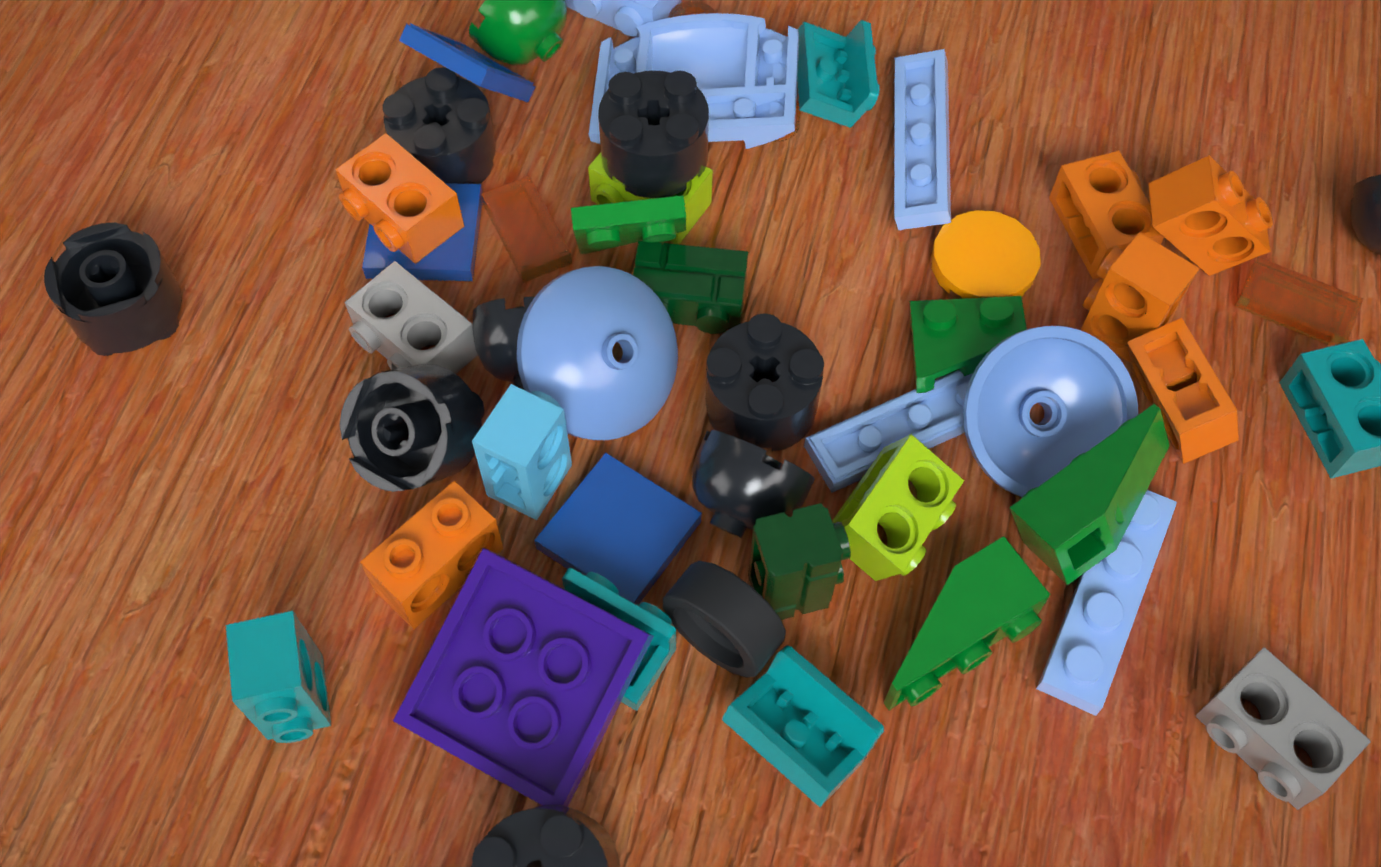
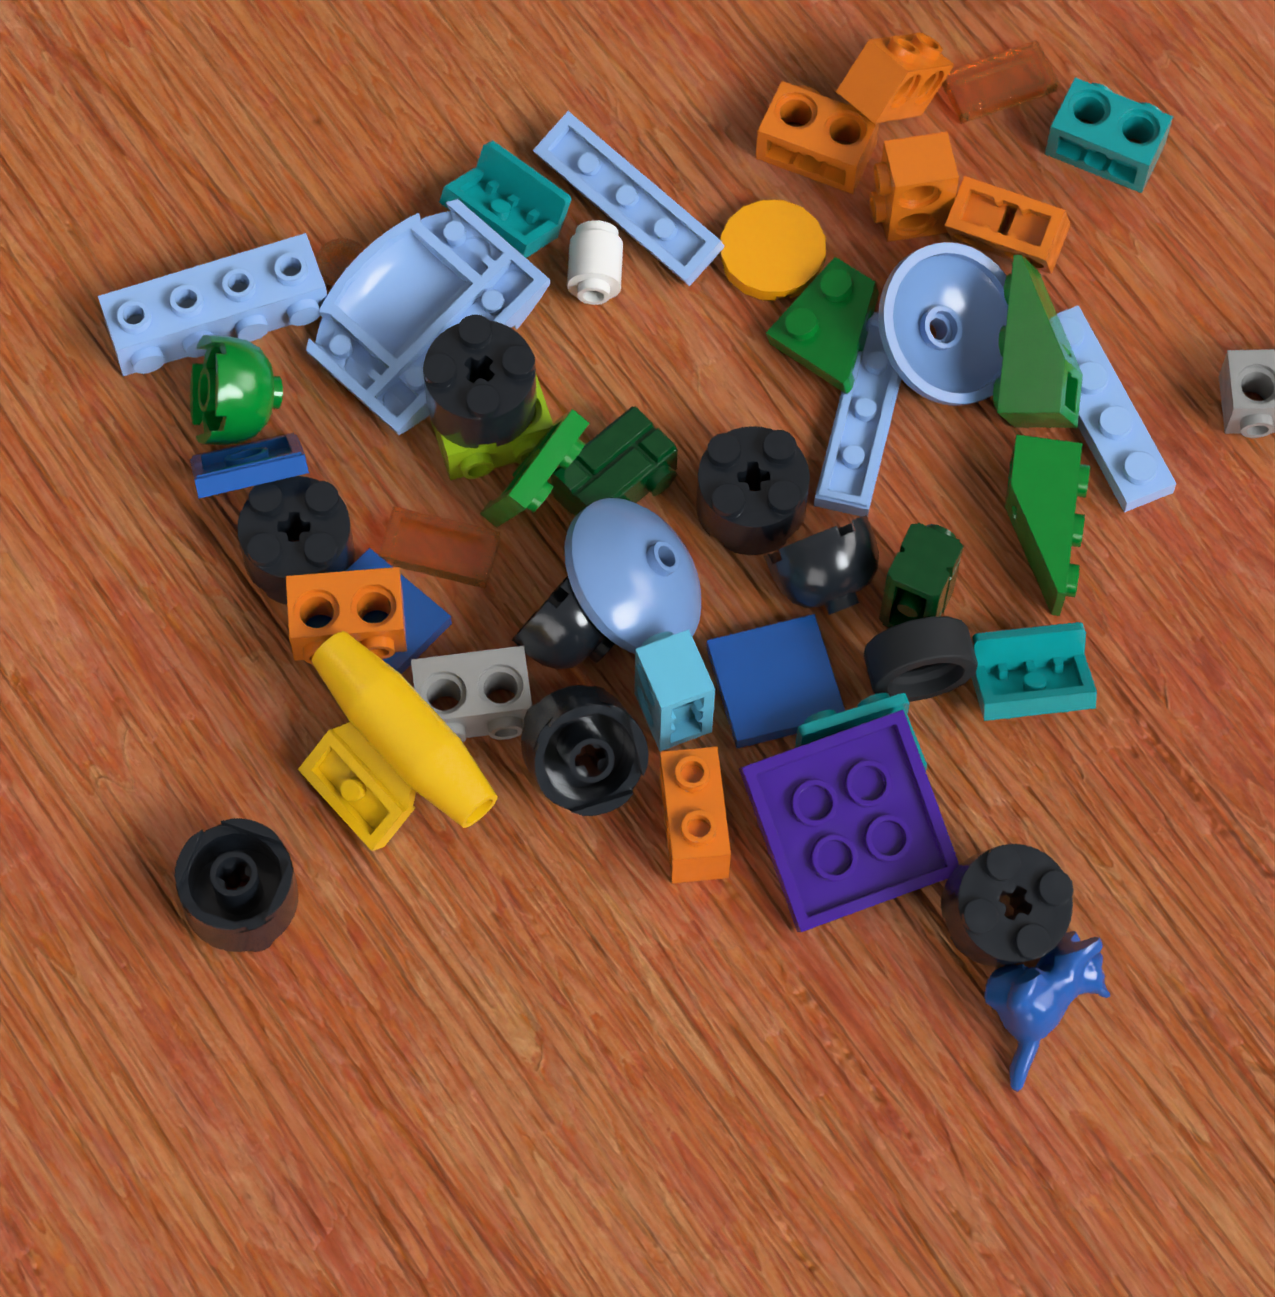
camera: 50 degrees left, 5 degrees up
teal brick [226,611,331,743] -> none
lime brick [832,434,964,581] -> none
none -> yellow plate [298,631,498,851]
none -> white brick [567,220,623,305]

